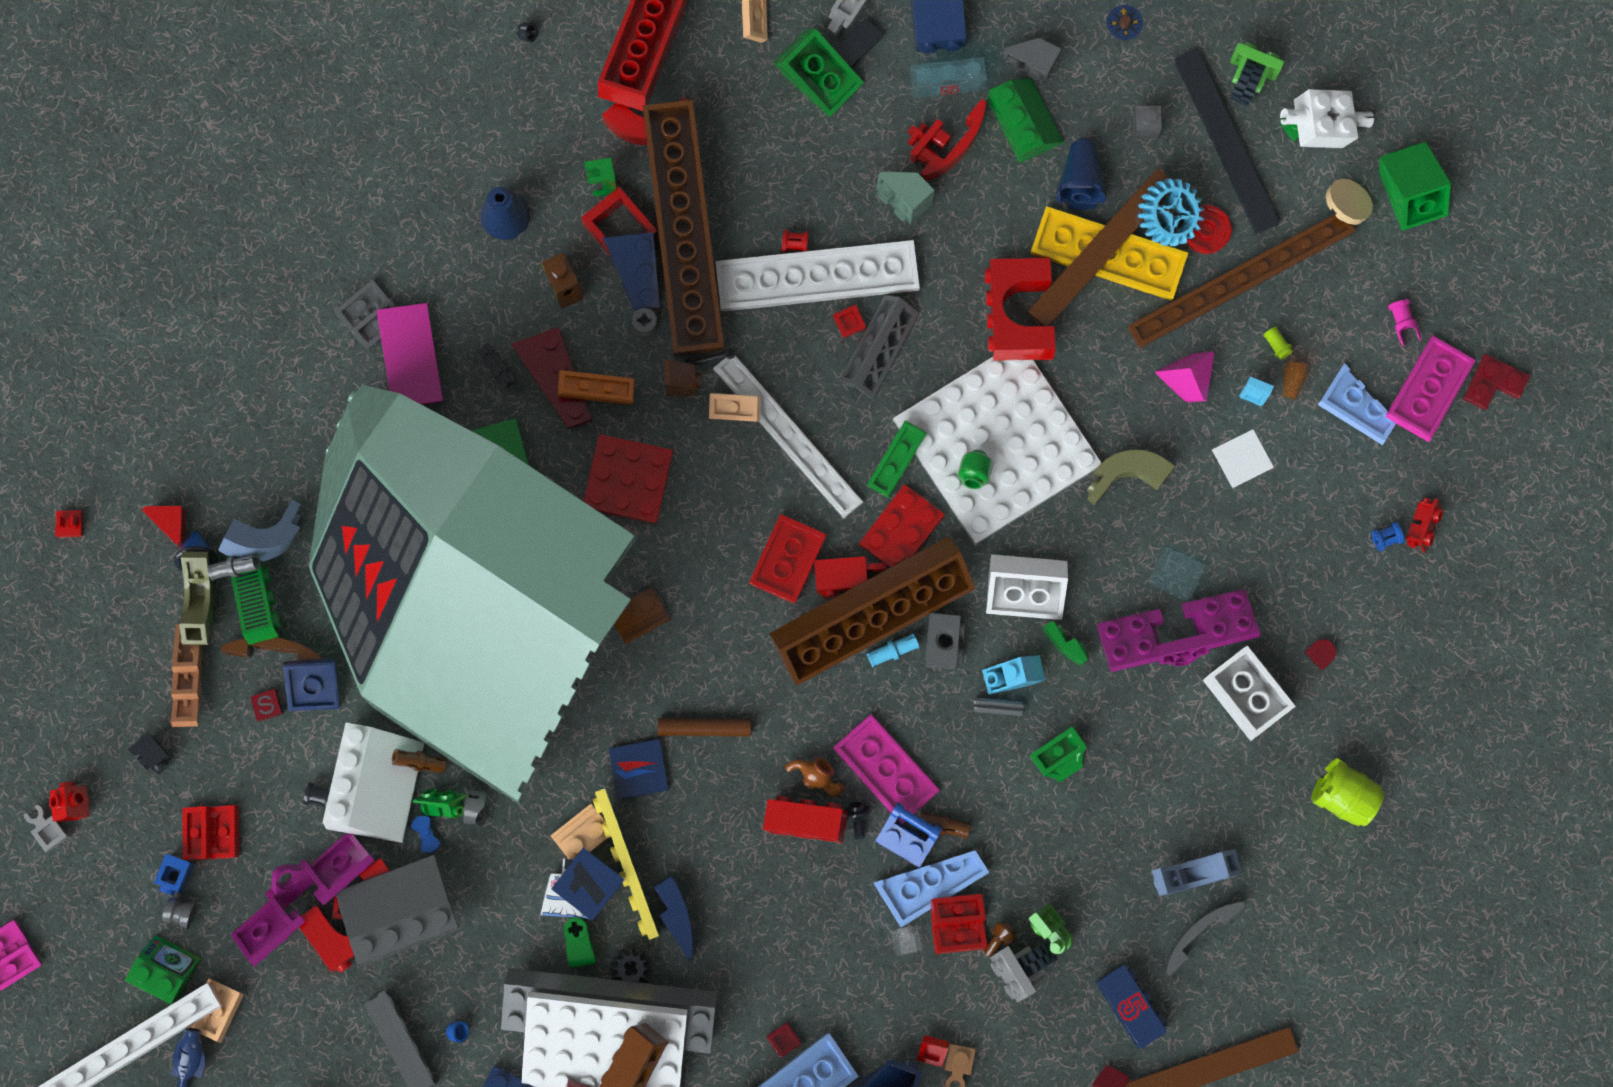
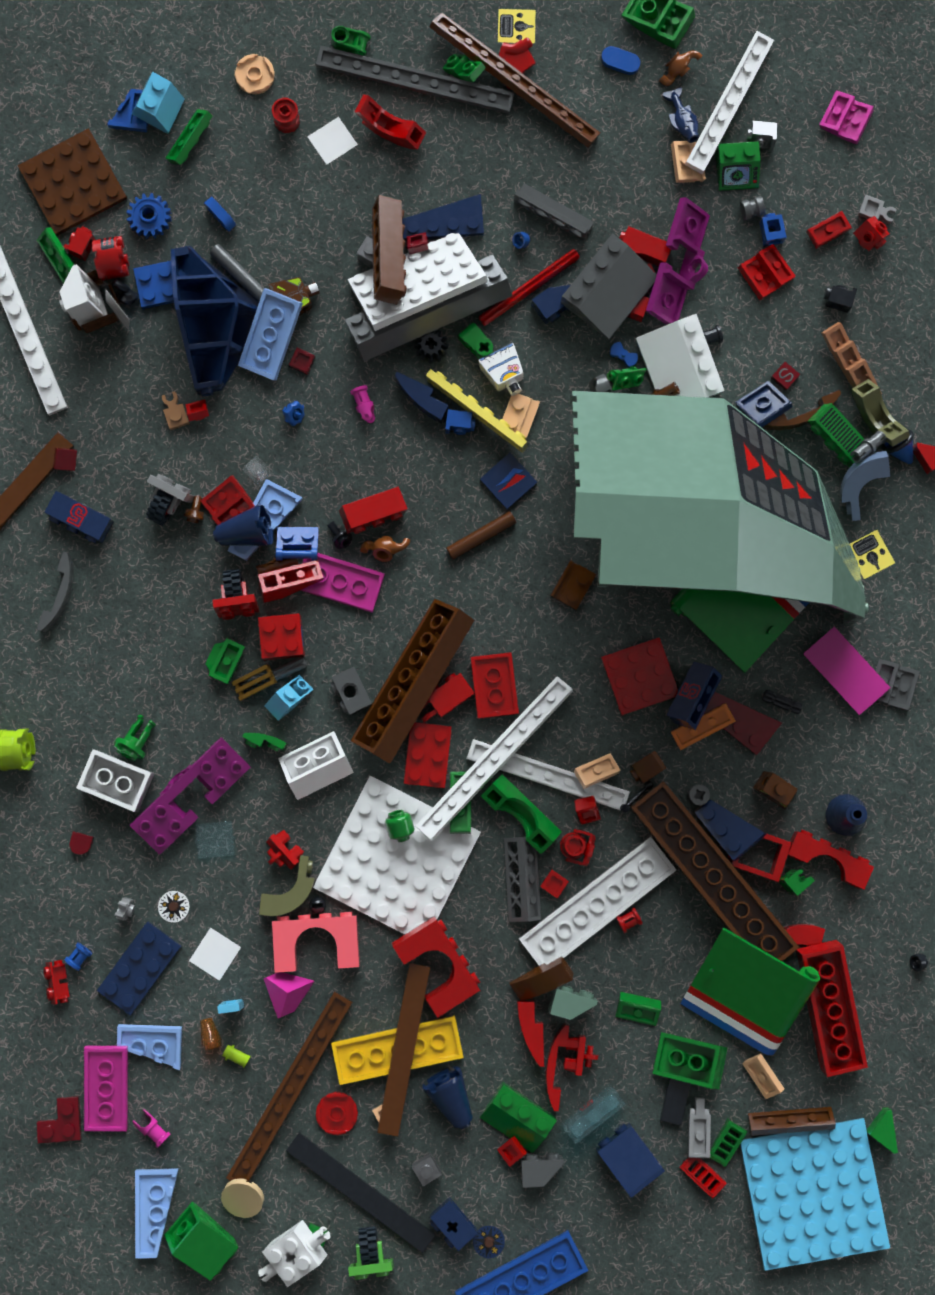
camera: 145 degrees right, 5 degrees up
dark blue tile [551,847,625,921] -> none
medium azure pin [866,633,919,668] -> none
bright green plate [1028,903,1073,954] -> none
medium azure gear [1138,178,1204,246] -> none
sand blue arch [1152,849,1243,896] -> none
none -> dark blue plate [97,921,181,1015]
none -> green piece [114,715,156,761]
none -> light grey plate [114,897,135,921]
none -> light blue wing [135,1168,179,1258]
none -> piece [158,891,189,922]
none -> red plate [212,569,260,620]
none -> dark blue cone [213,505,273,546]
none -> pearl gold tile [232,664,277,701]
none -> red slope [258,560,324,603]
none -> red brick [258,613,305,661]
none -> red hips [266,830,304,869]
none -> coral arch [272,912,360,973]
none -> blue piece [282,401,305,426]
none -> black hinge [309,897,326,914]
none -> dark pink piece [350,385,375,423]
none -> white plate [416,676,573,841]
none -> dark blue brick [430,1197,478,1251]
none -> blue brick [445,409,476,435]
none -> red axle [479,249,580,326]
none -> green arch [481,774,562,854]
none -> red plate [497,1136,527,1167]
none -> reddish brown slope [509,956,573,1001]
none -> red slope [517,1000,544,1067]
none -> dark blue slope [531,285,570,324]
none -> red piece [560,829,596,866]
none -> red slope [575,796,601,825]
none -> green slope [615,992,661,1026]
none -> dark blue brick [667,662,722,730]
none -> green door [680,928,820,1056]
none -> brick [746,121,777,152]
none -> red arch [788,829,874,890]
none -> red plate [806,211,852,249]
none -> sticker [850,530,895,579]

